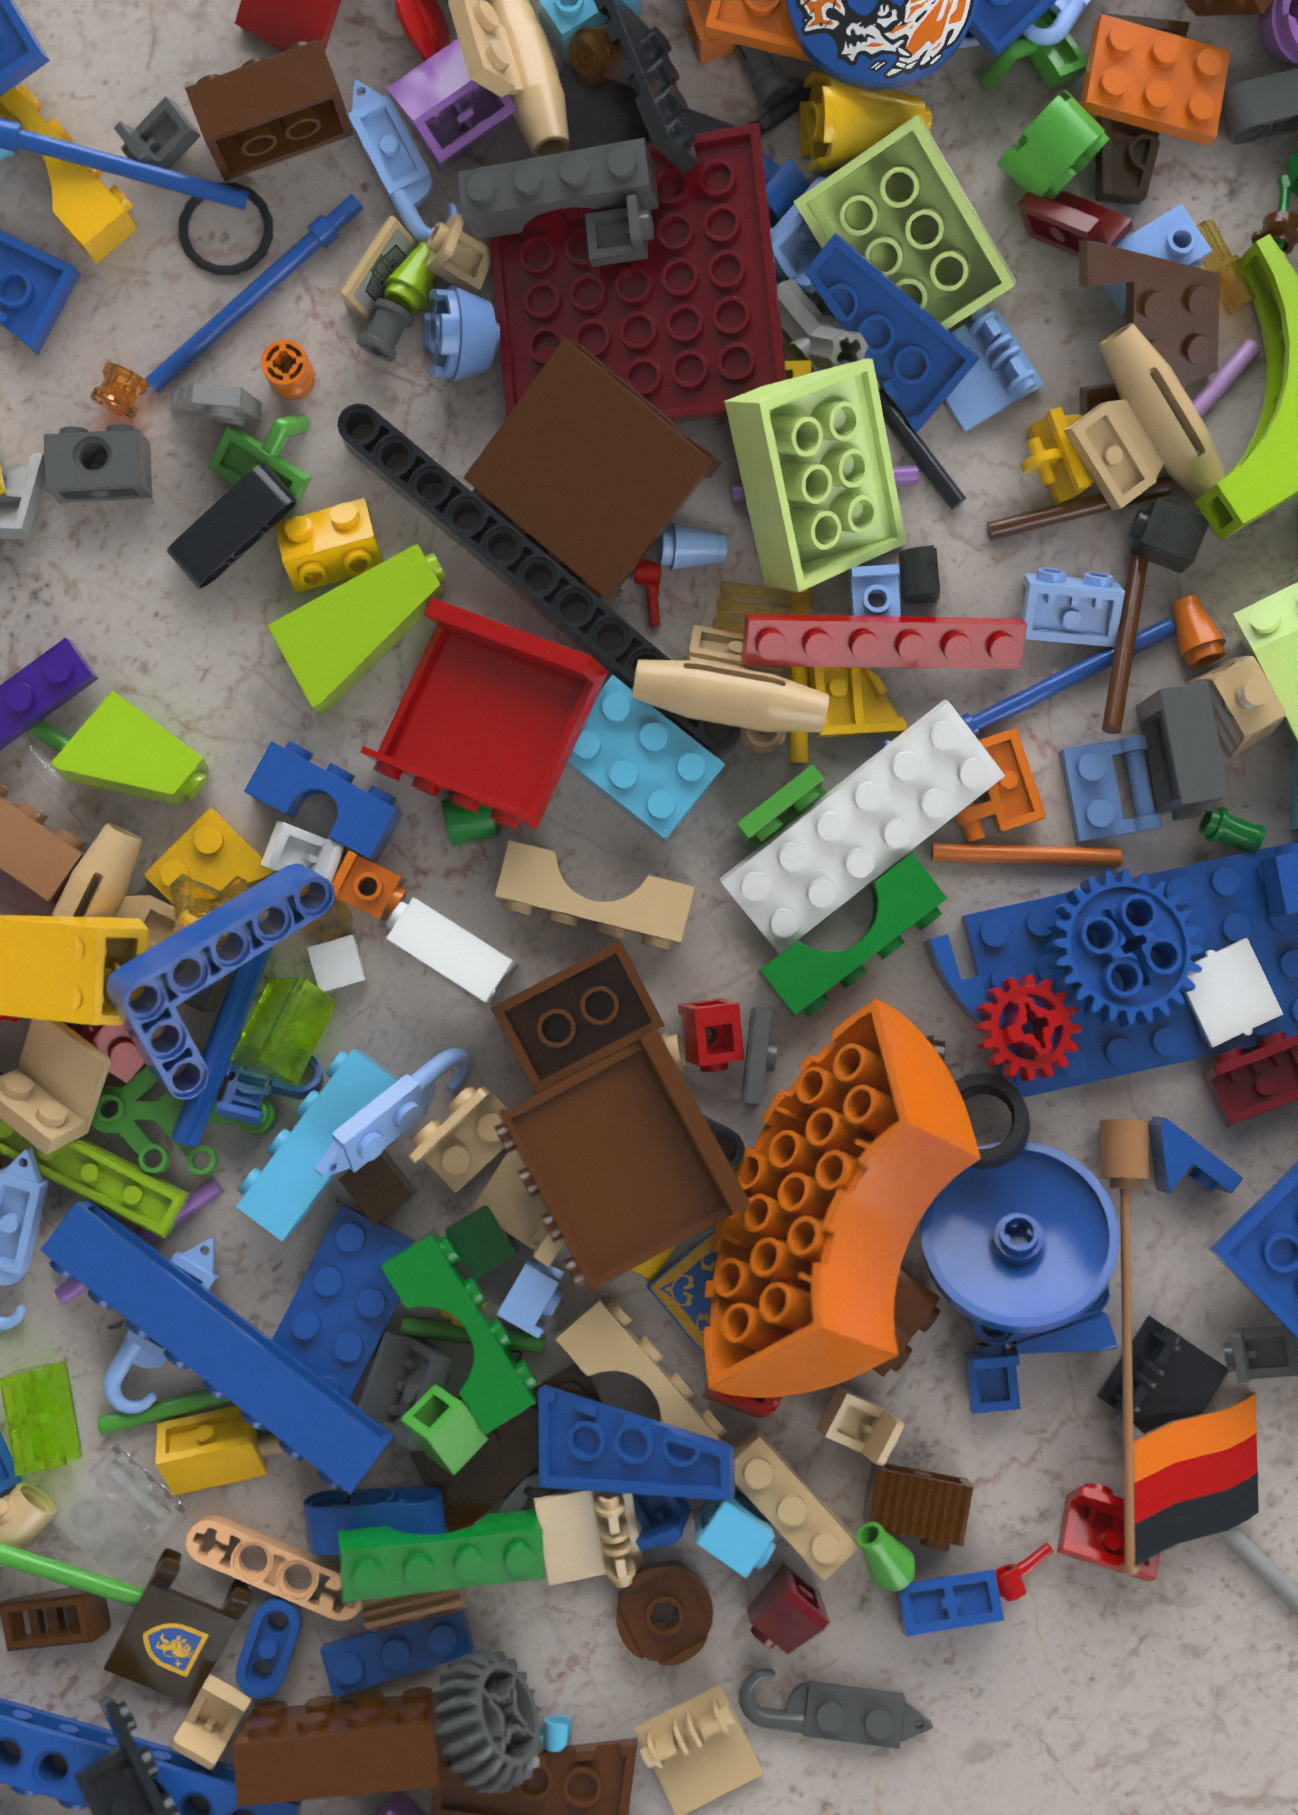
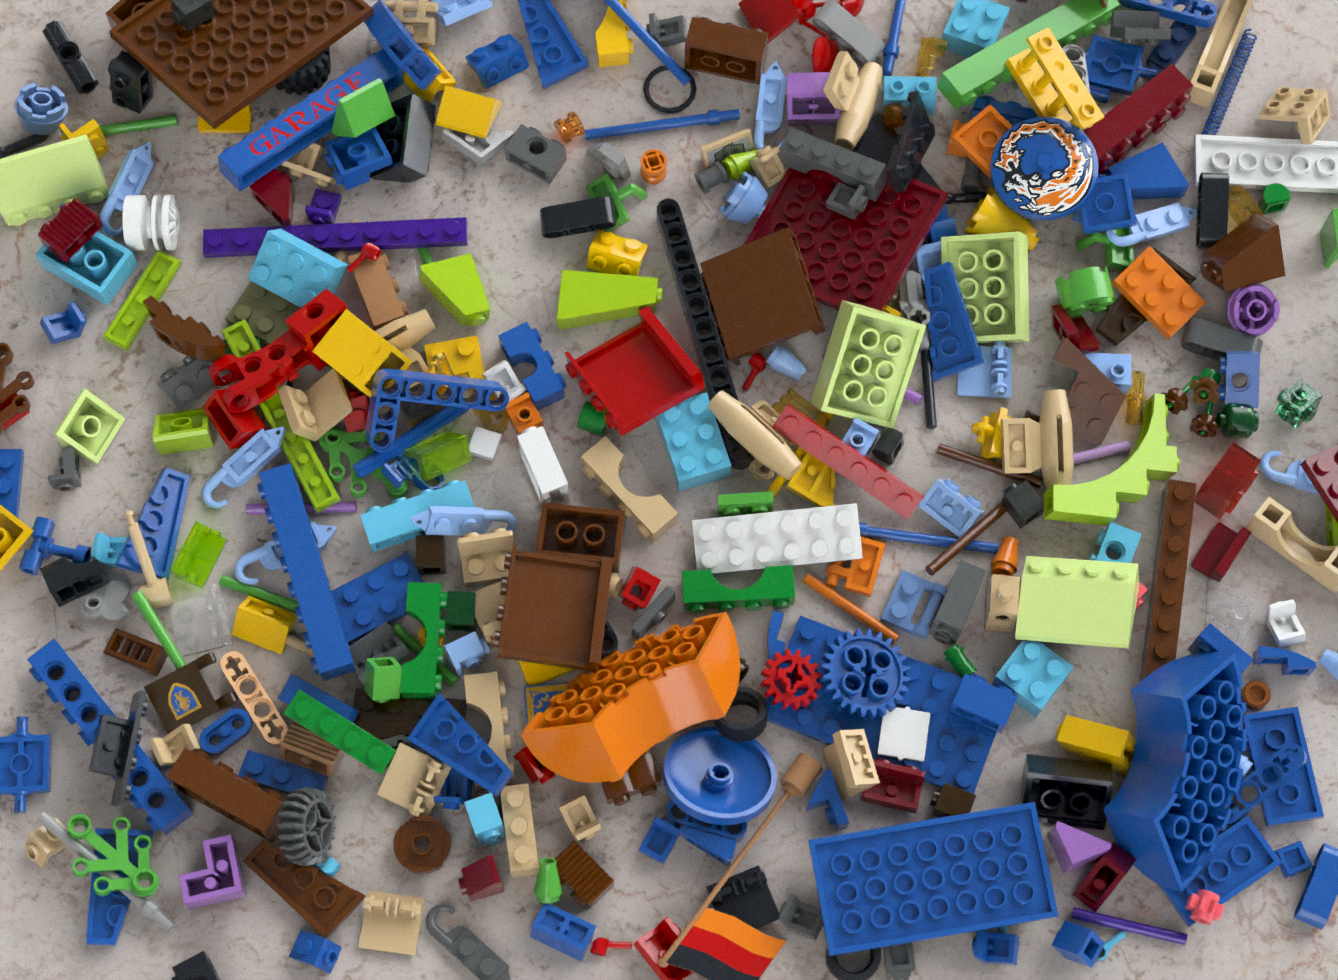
camera: 35 degrees right, 15 degrees down
none -> tan bracket [823,729,880,801]

